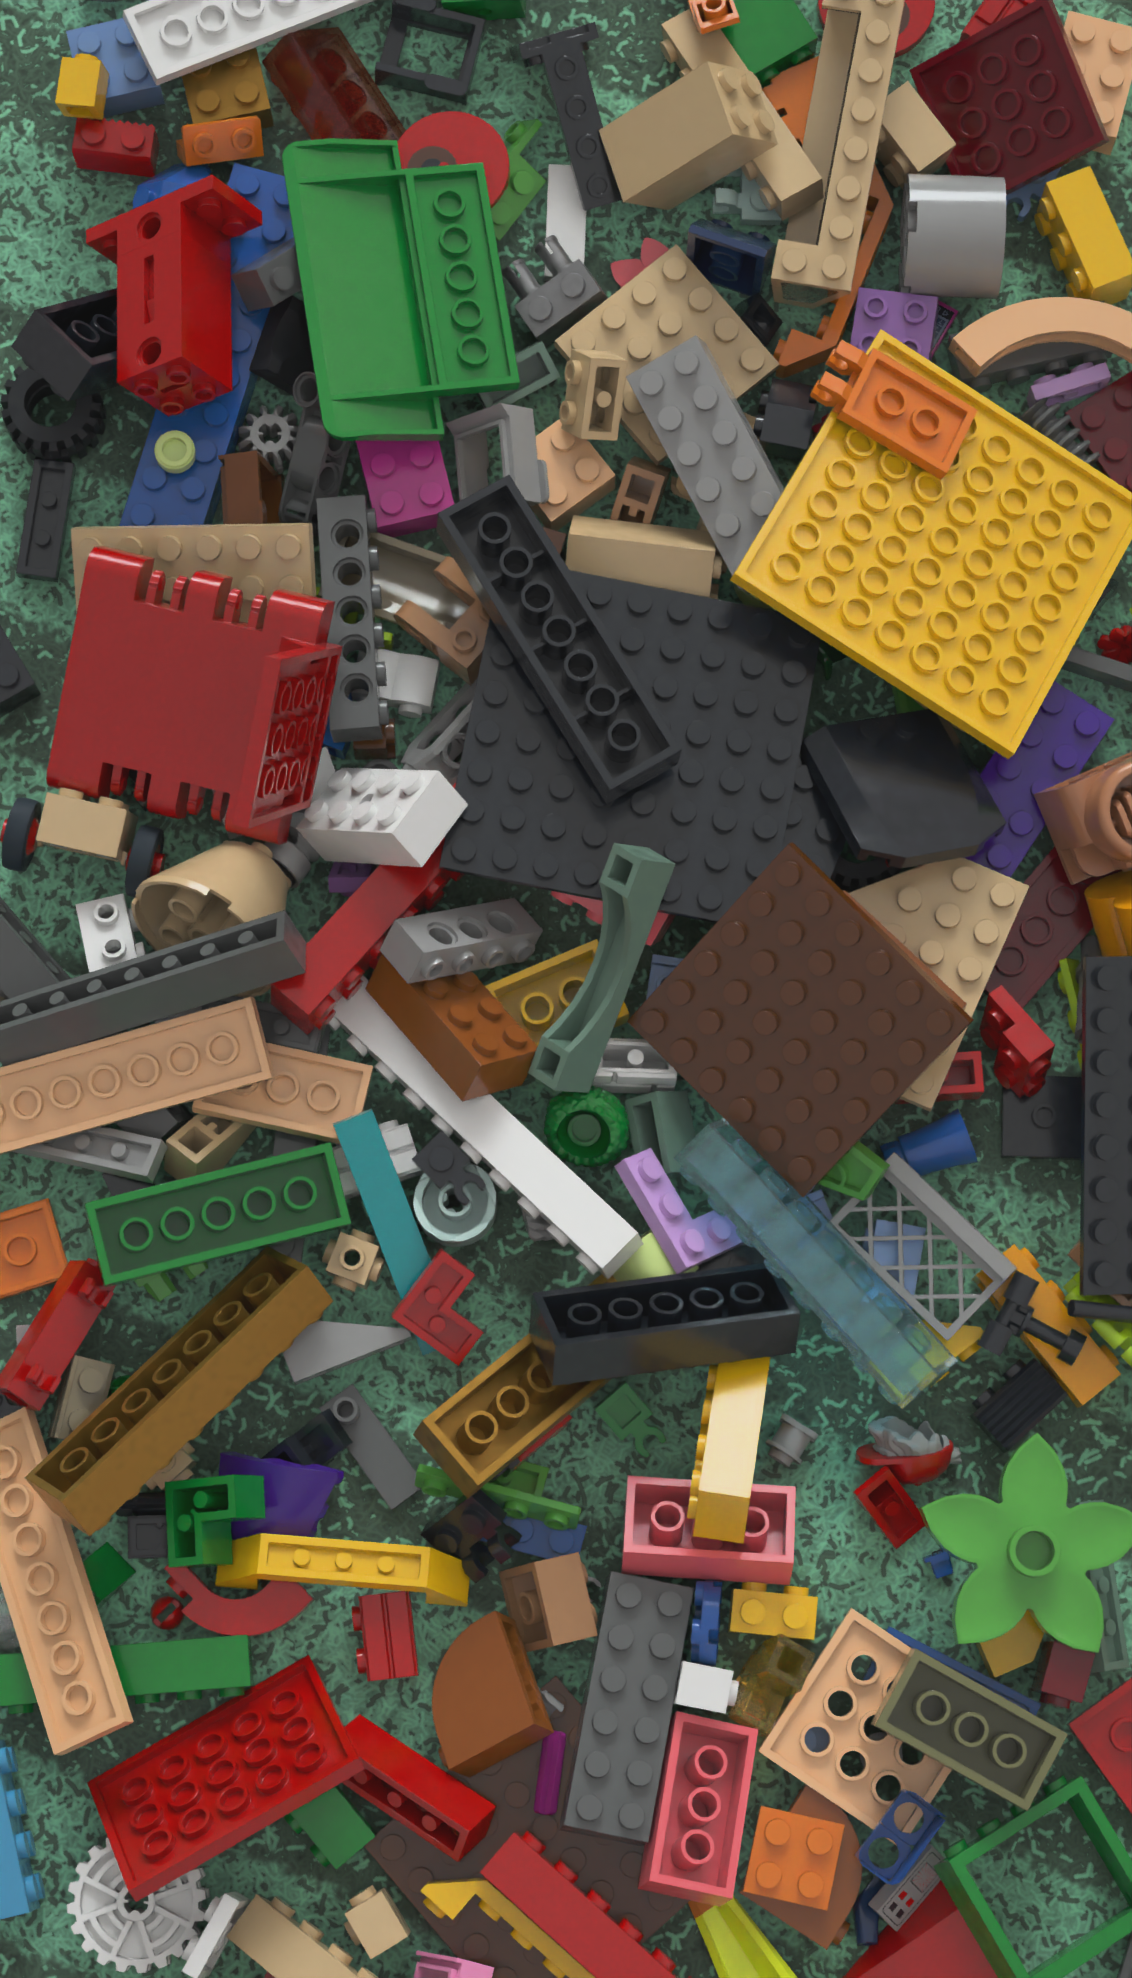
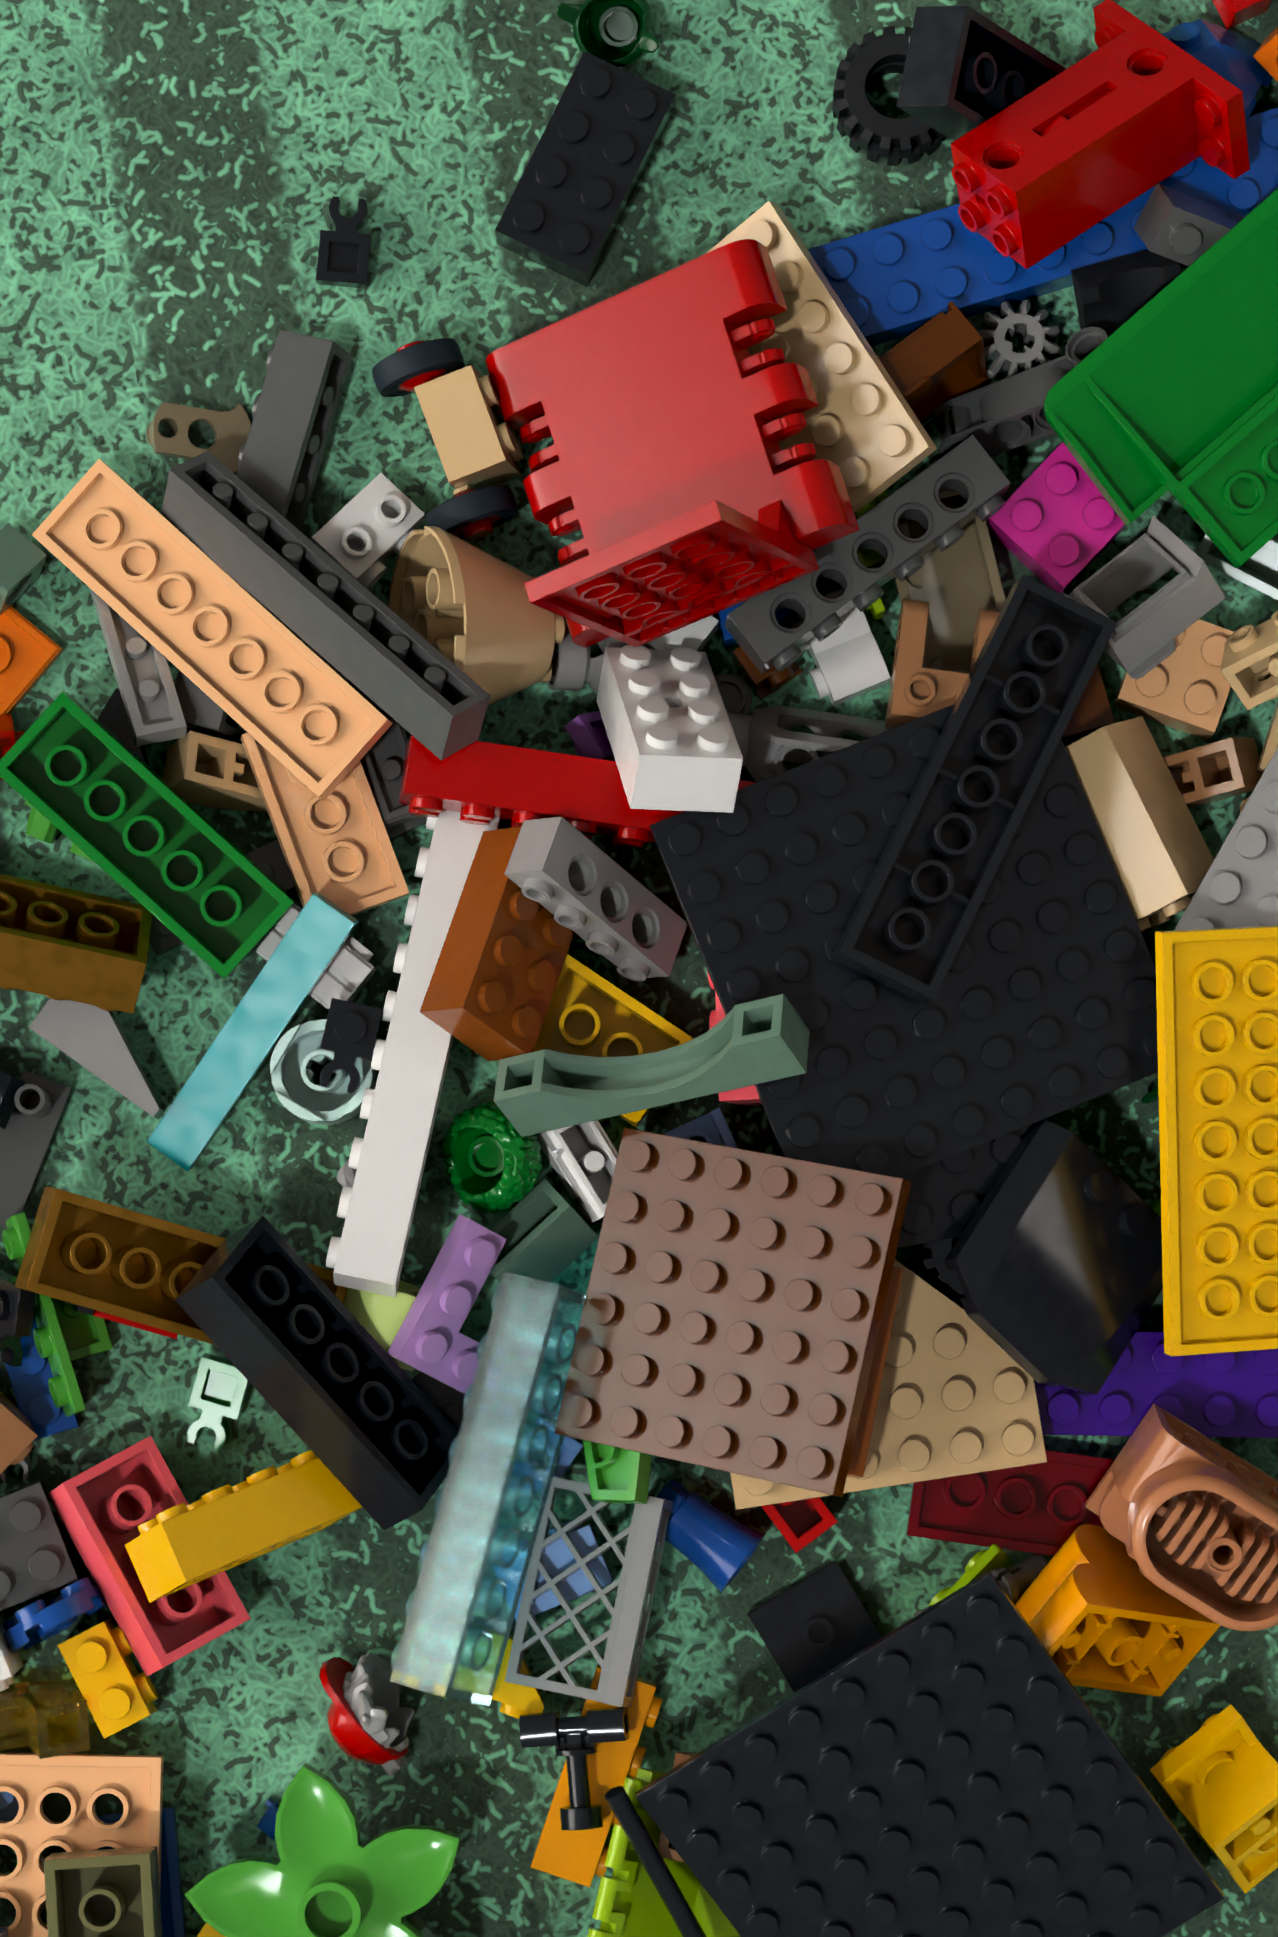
camera: 60 degrees right, 5 degrees up
black plate [16,458,76,582] -> none
yellowish green tile [154,430,196,474] -> none
tan brick [322,1229,385,1292] -> none
red plate [391,1248,483,1366] -> none
light grey brick [765,1413,818,1468] -> none
red slope [853,1465,925,1549] -> none
black brick [970,1358,1068,1453] -> none
red plate [979,985,1055,1098] -> none

